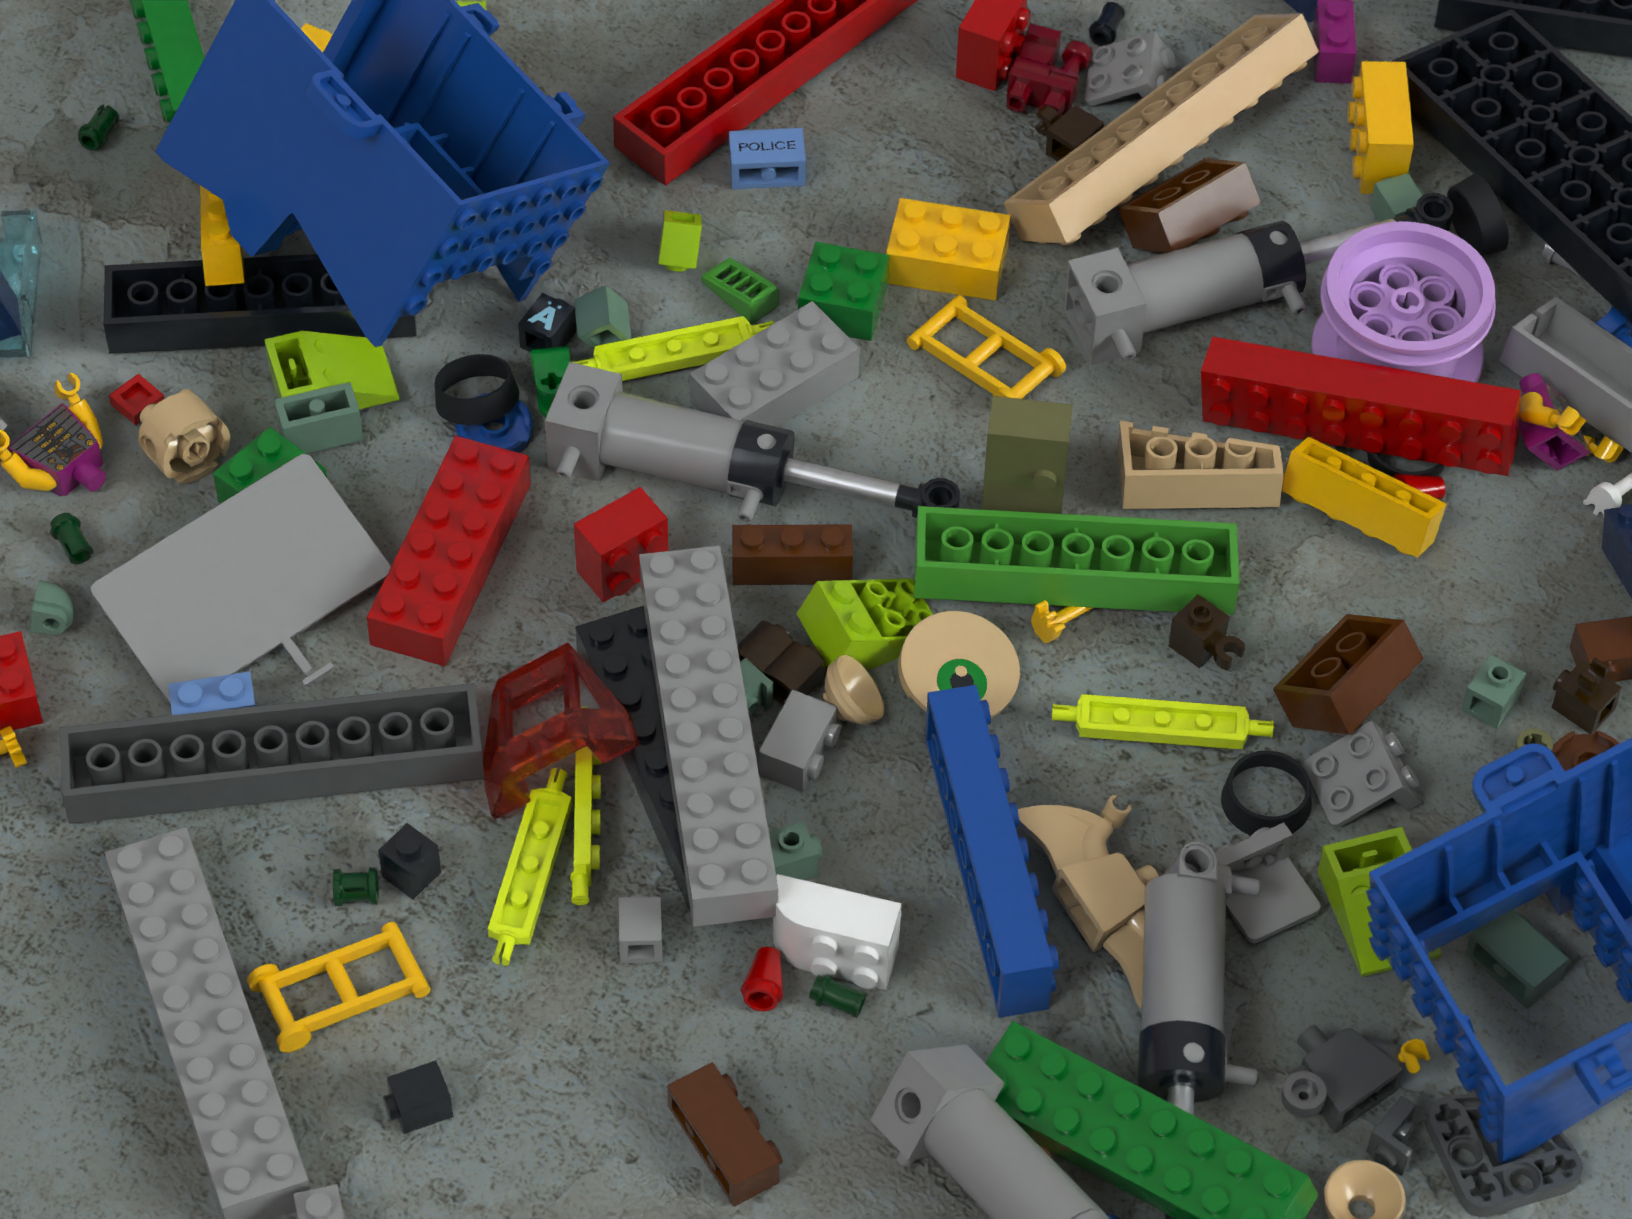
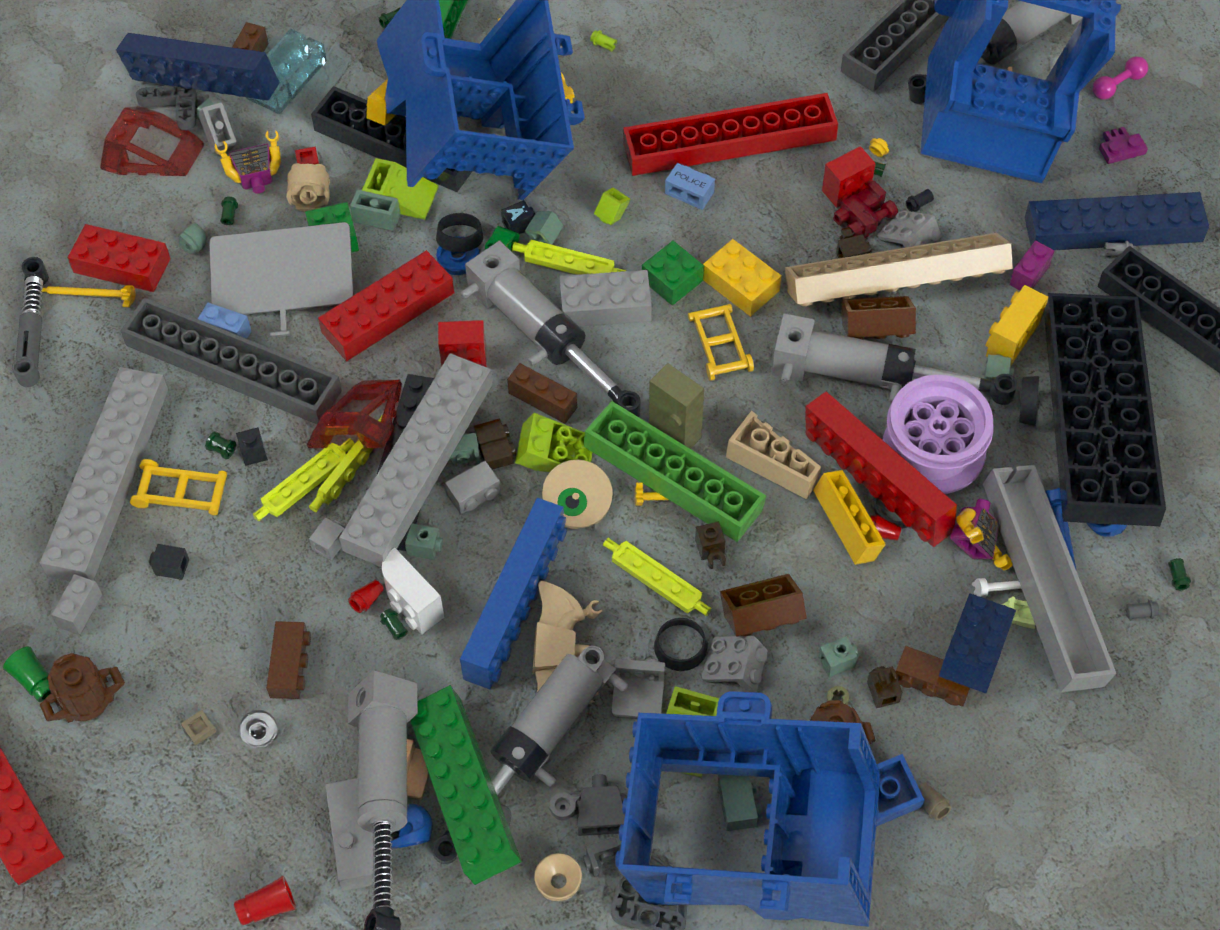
camera: 35 degrees right, 5 degrees up
bright green slope [701,257,779,324] -> none
tan piece [823,655,884,725] -> none

